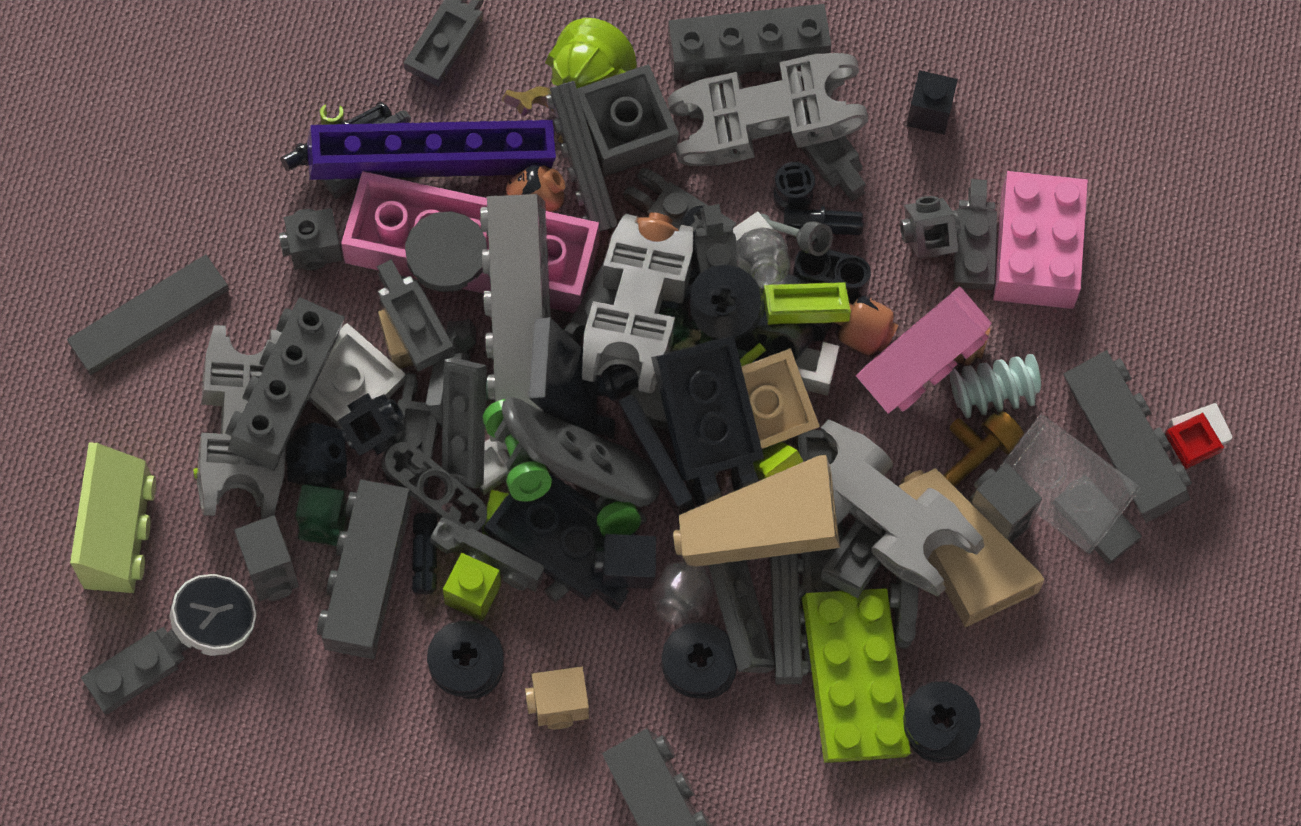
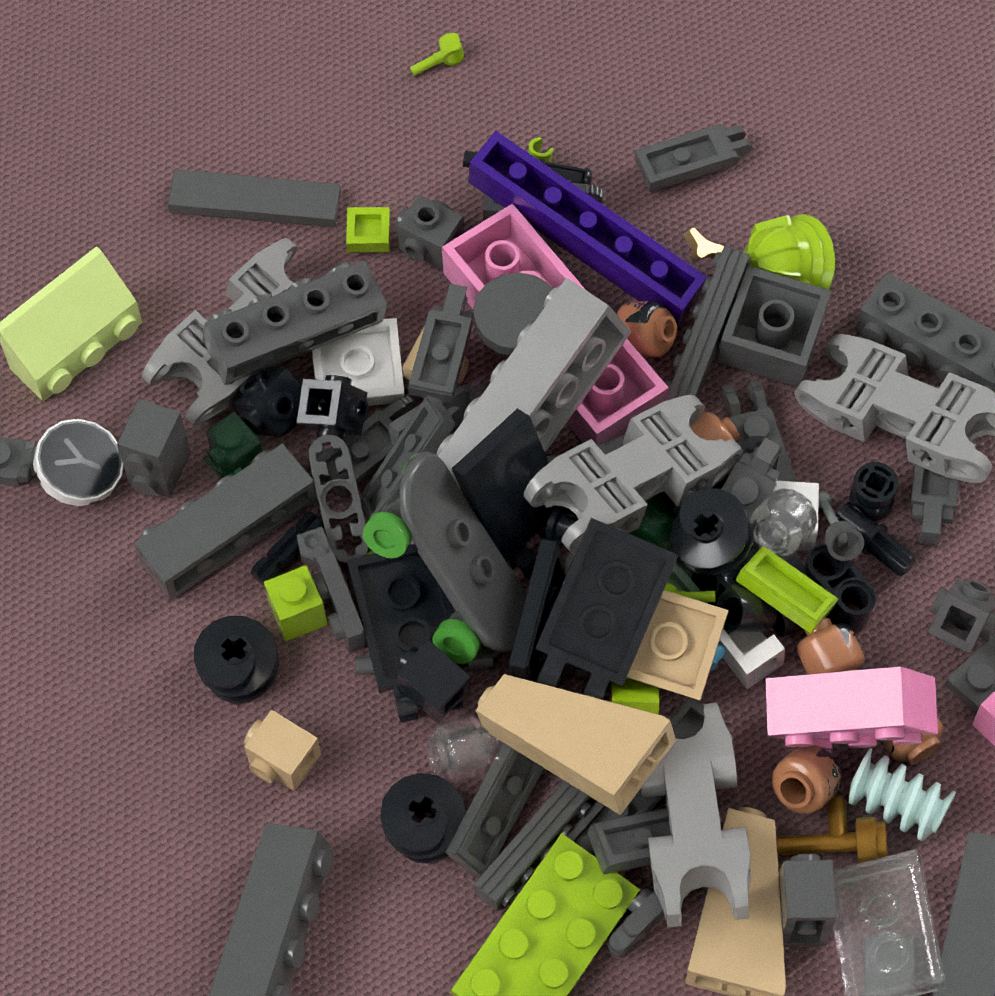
camera: 45 degrees right, 5 degrees down
none -> lime plate [346,207,390,253]
none -> lime hand [410,33,464,76]
none -> nougat head [772,745,842,814]

